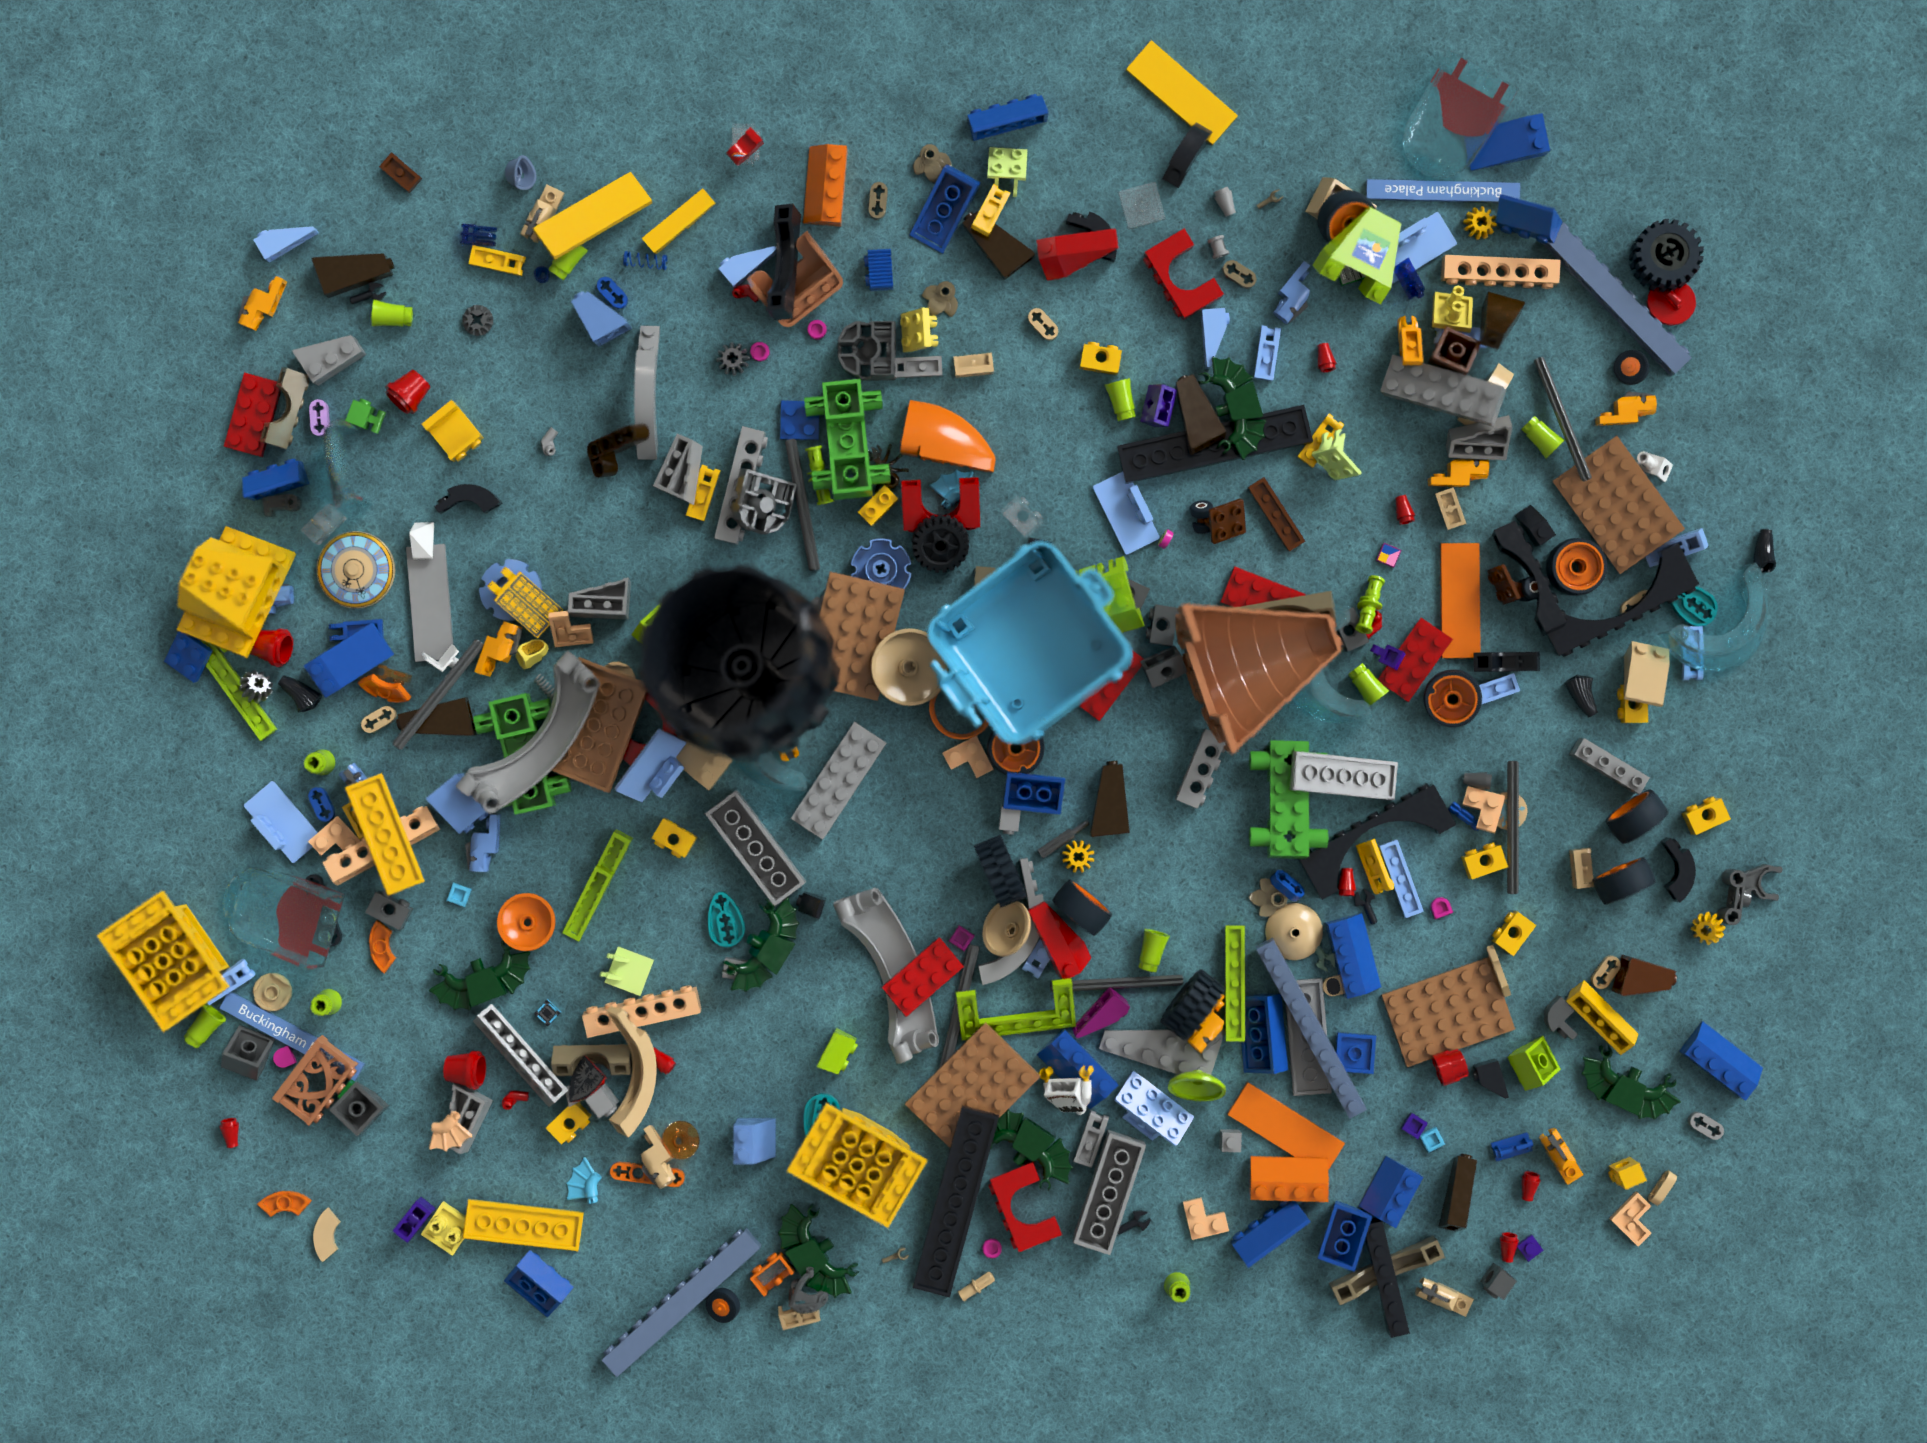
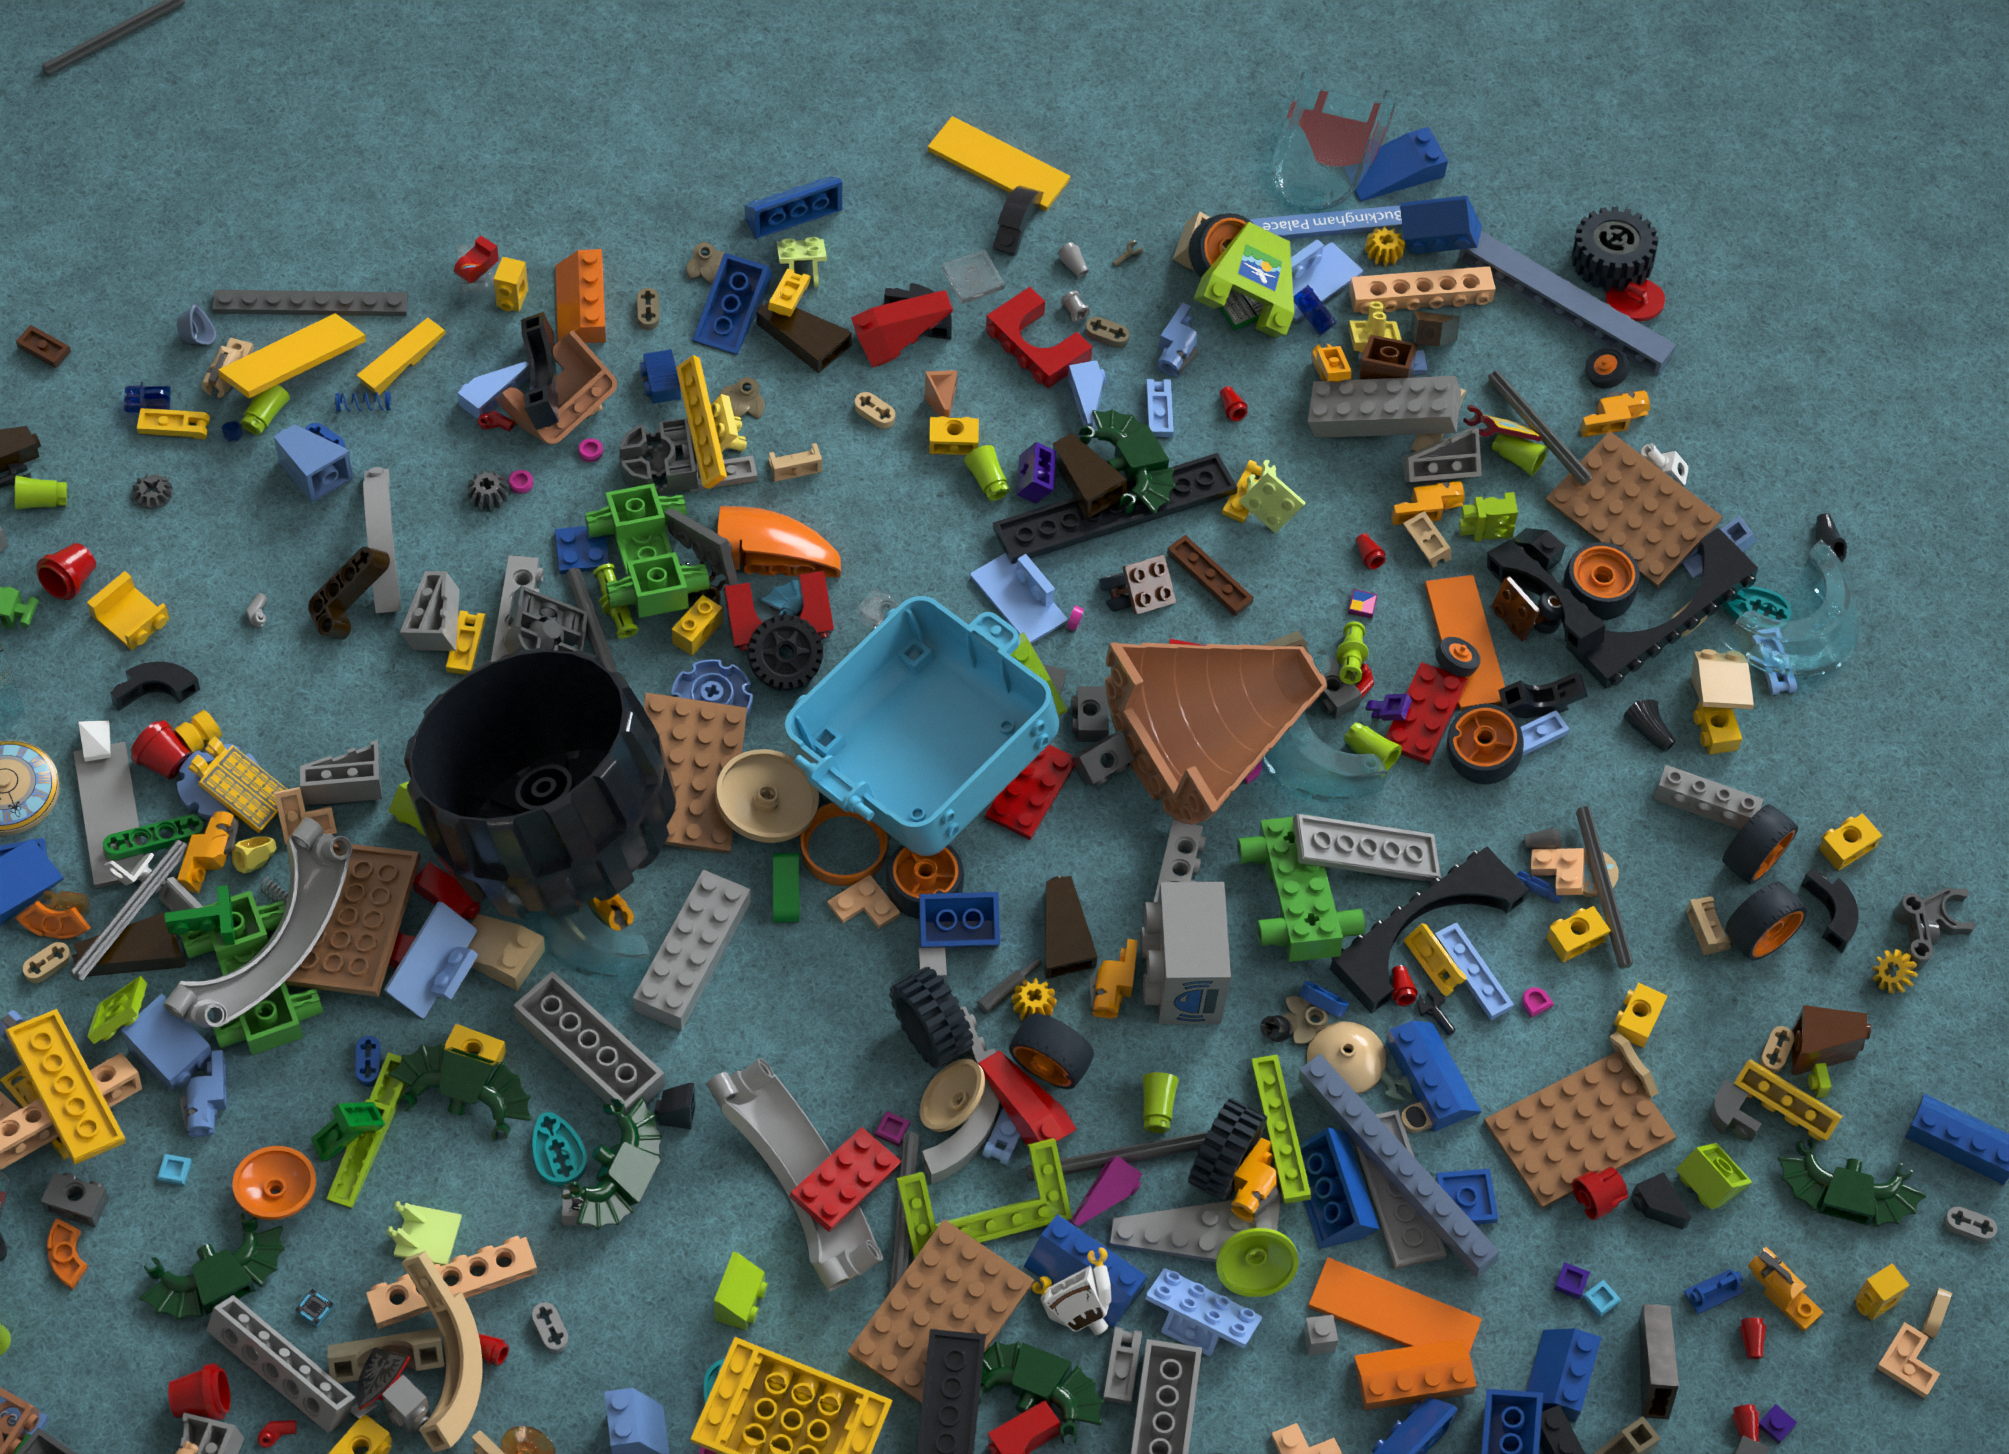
camera: 20 degrees left, 30 degrees down
none -> lime plate [87,975,147,1044]
none -> green beam [103,815,204,861]
none -> red piece [130,720,192,780]
none -> light grey tile [159,877,203,912]
none -> green bracket [164,885,235,946]
none -> yellow wheel [173,710,222,753]
none -> dark grey plate [213,290,408,316]
none -> green bracket [310,1102,385,1162]
none -> blue beam [355,1036,381,1087]
none -> dark green torso [389,1042,532,1141]
none -> yellow brick [493,257,528,312]
none -> light grey beam [532,1302,569,1354]
none -> dark grey wing [664,508,738,586]
none -> yellow plate [676,355,727,489]
none -> green beam [773,853,799,923]
none -> nougat slope [924,370,958,418]
none -> light orange plate [1089,939,1138,1019]
none -> light grey brick [1140,882,1231,1024]
none -> black bush [1260,1015,1292,1042]
none -> black wheel [1435,637,1480,677]
none -> lime hips [1459,492,1518,542]
none -> dark red flag [1463,405,1542,441]
none -> lime plate [1808,1063,1832,1098]

